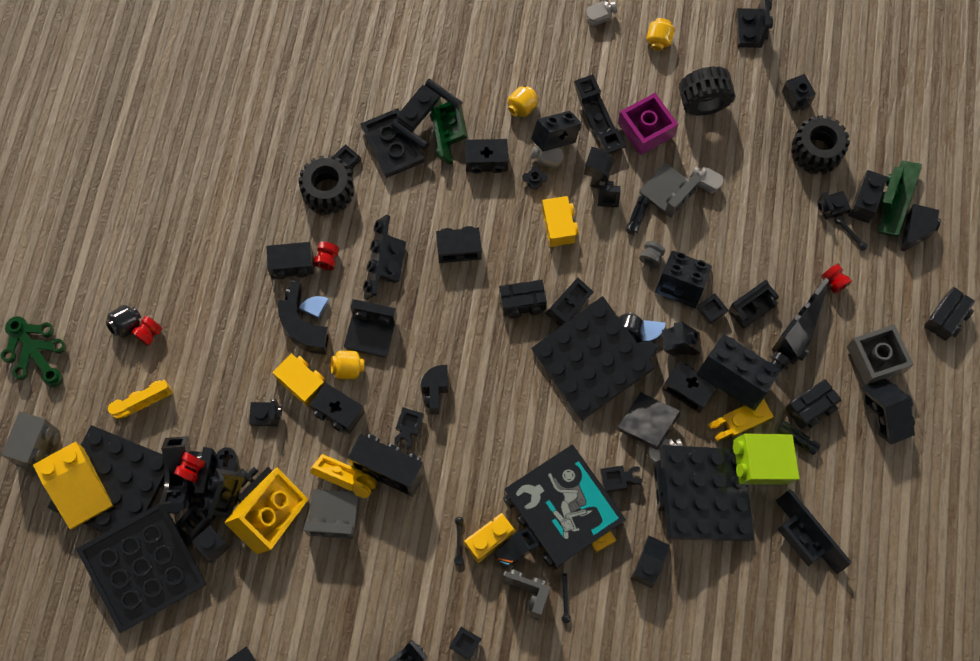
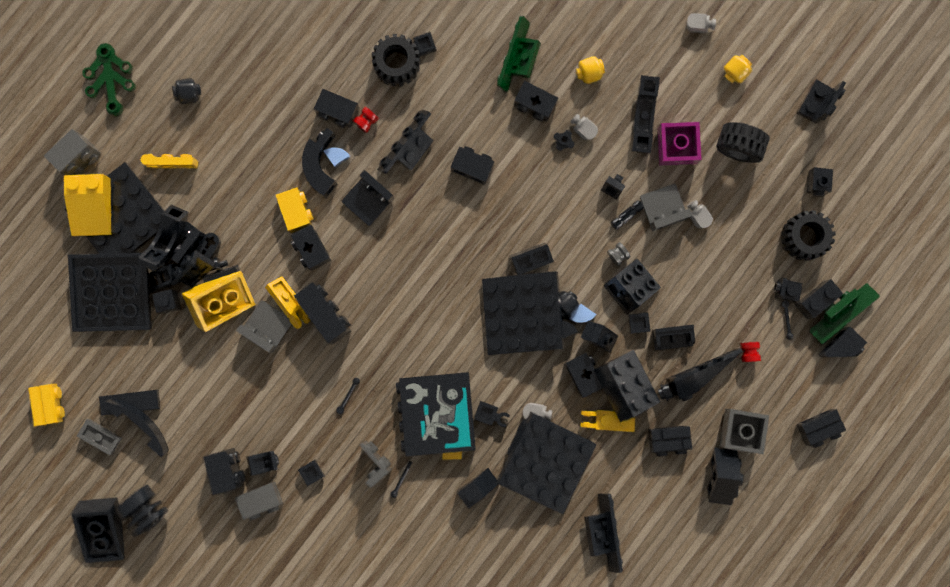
camera: 25 degrees right, 15 degrees up
red wheel [131,316,163,346] -> none
red wheel [174,452,206,483] -> none
black bracket [249,399,282,427] -> none
yellow head [331,351,364,380] -> none
black plate [360,108,424,178] -> none
black plate [391,79,463,150] -> none
black plate [394,407,424,450] -> none
black brick [420,365,448,415] -> none
yellow brick [464,513,516,563] -> none
black leg [493,528,540,570] -> none
black brick [499,280,547,318] -> none
black brick [531,111,582,152] -> none
yellow brick [541,196,579,247] -> none
black brick [584,147,614,188] -> none
black tile [618,392,680,450] -> none
lime brick [733,434,800,485] -> none
black axle [777,421,821,455] -> none

